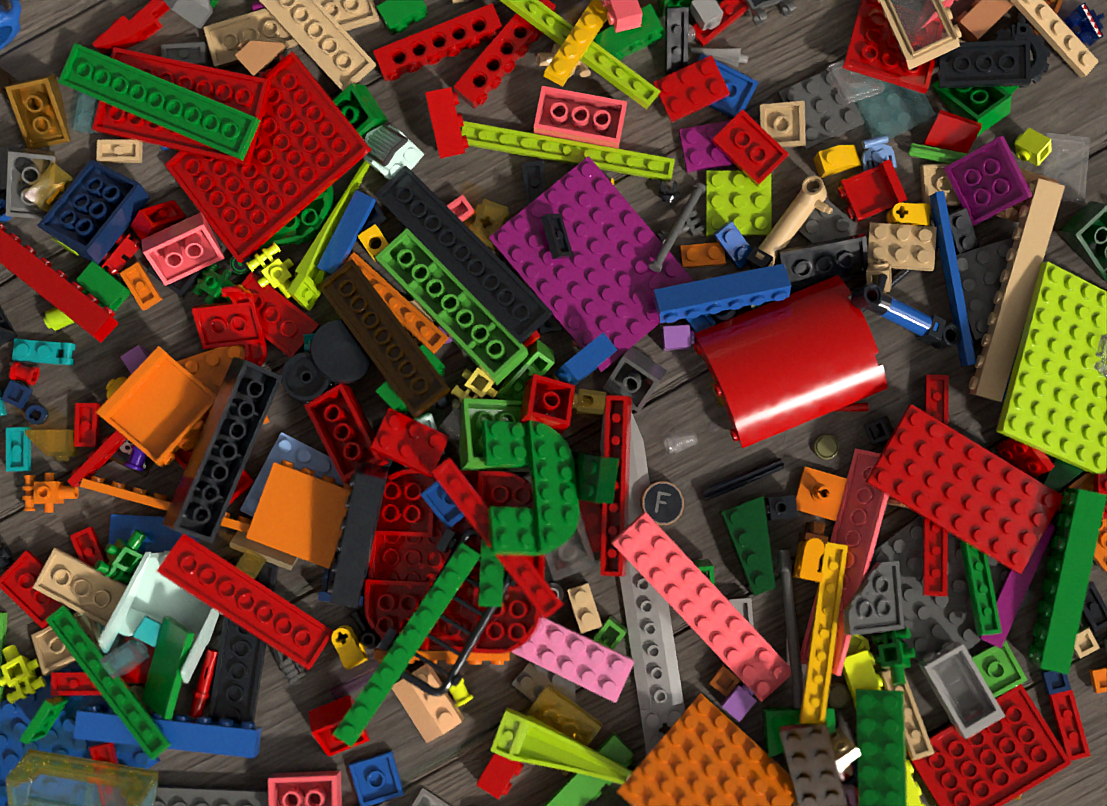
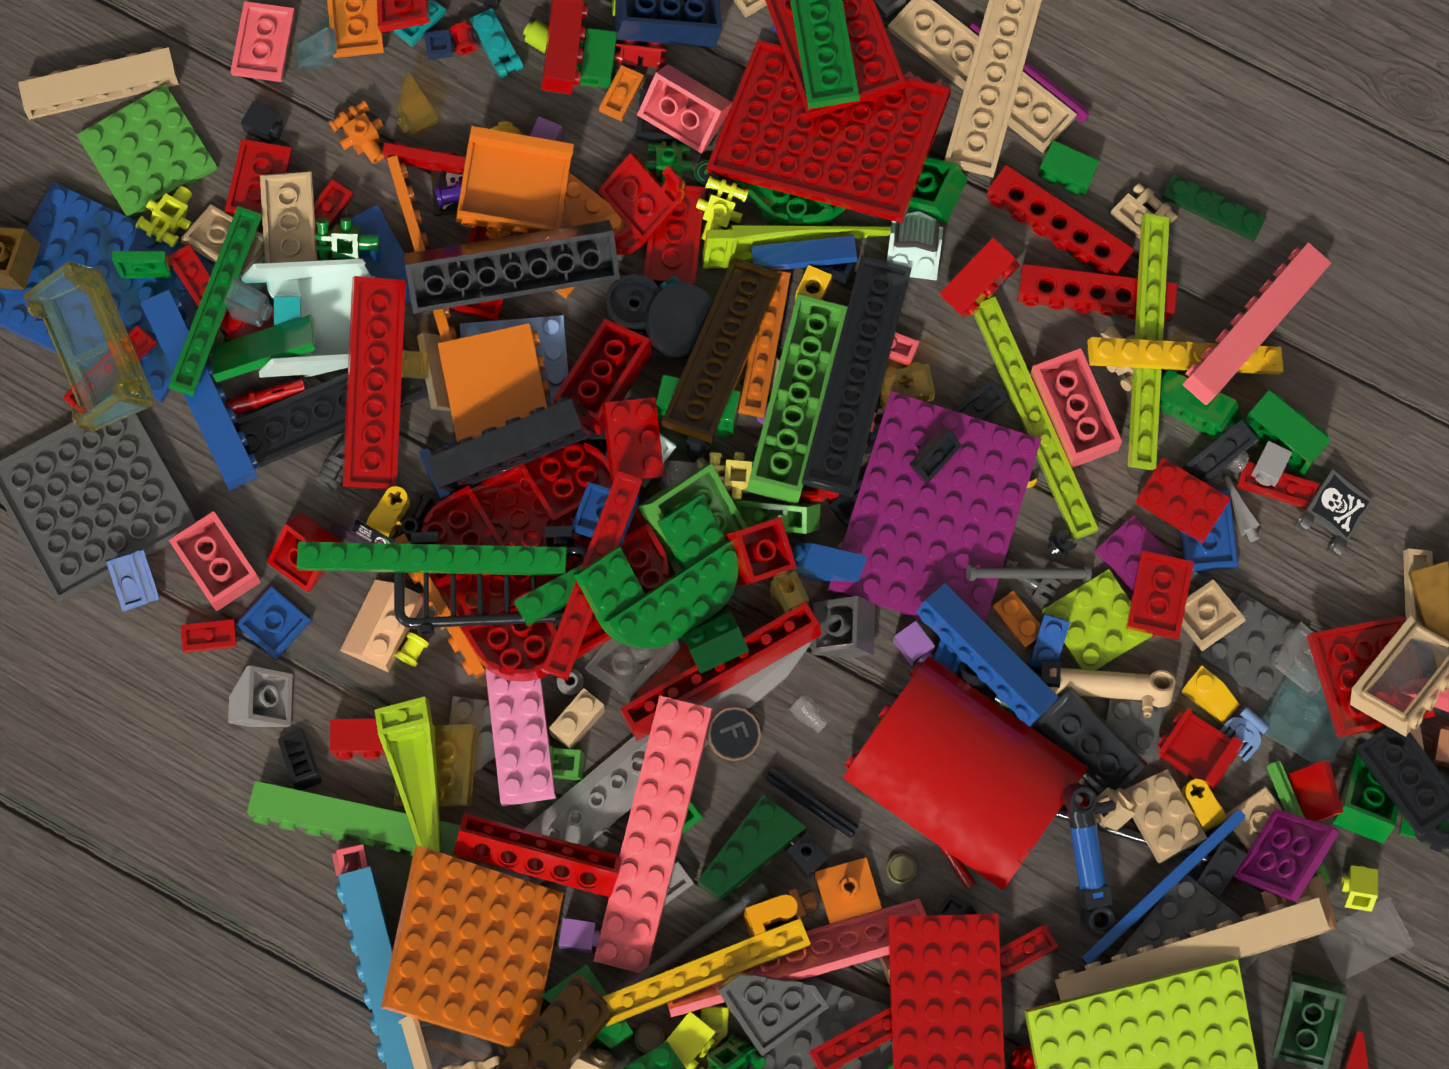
camera: 50 degrees right, 10 degrees down
teal plate [6,427,31,472] -> none
dark blue bush [25,405,49,425] -> none
red plate [74,403,100,447] -> none
red slope [131,200,186,240] -> none
medium nougat slope [235,39,290,76] -> none
dark orange plate [708,665,740,697] -> none
none -> black sticker [351,519,396,544]
none -> red brick [452,813,622,897]

